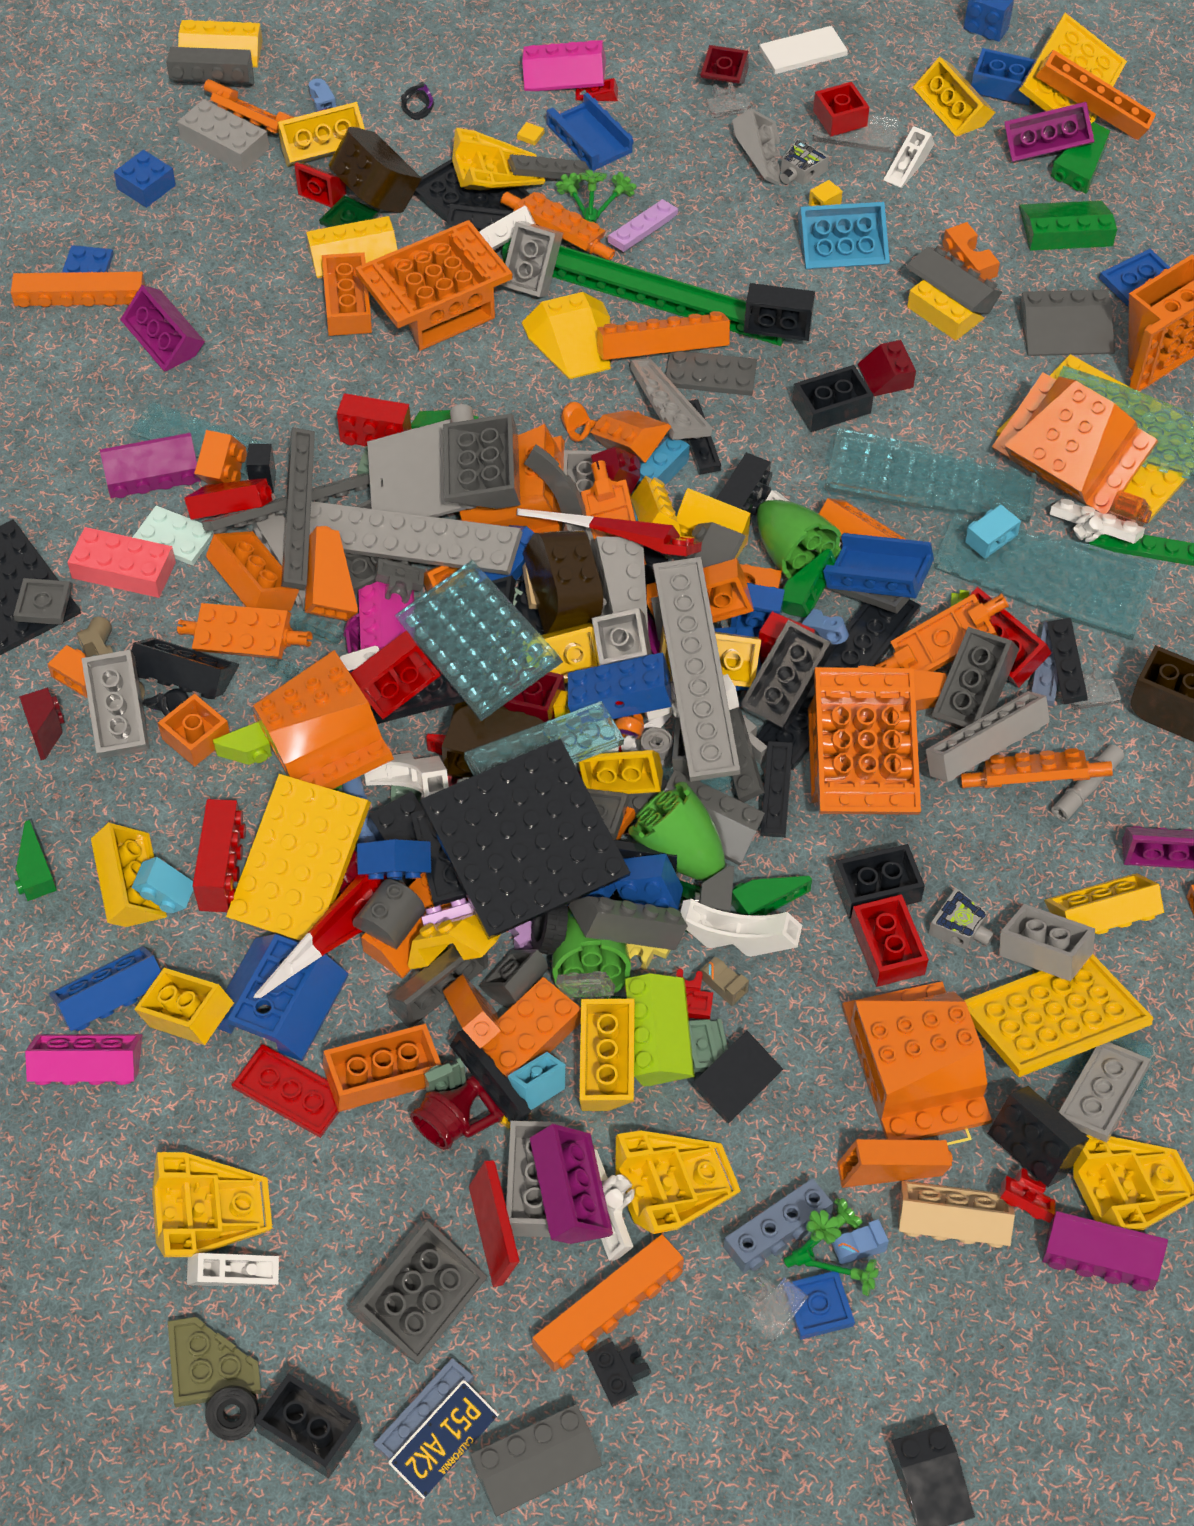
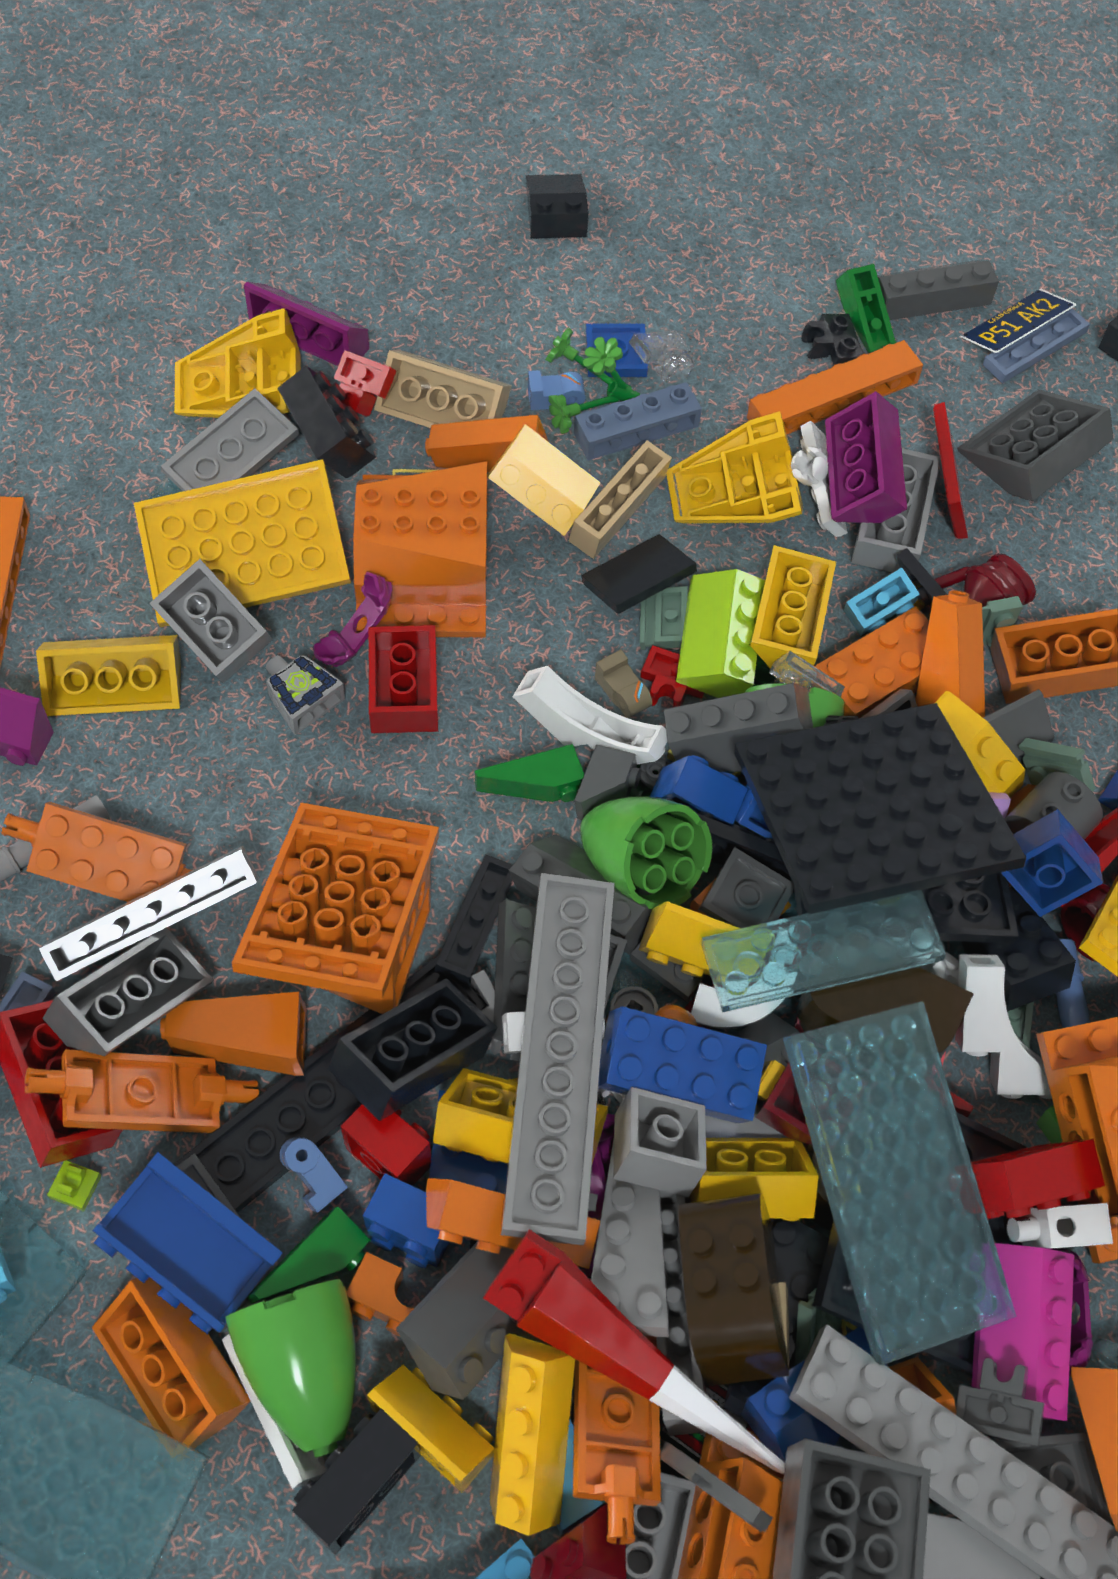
camera: 170 degrees left, 5 degrees up
black brick [833,844,925,918] -> none
none -> magenta piece [313,572,392,667]
none -> yellow slope [487,424,600,536]
none -> tan brick [569,440,672,559]
none -> green slope [835,264,896,354]
none -> sand green plate [1019,738,1096,792]

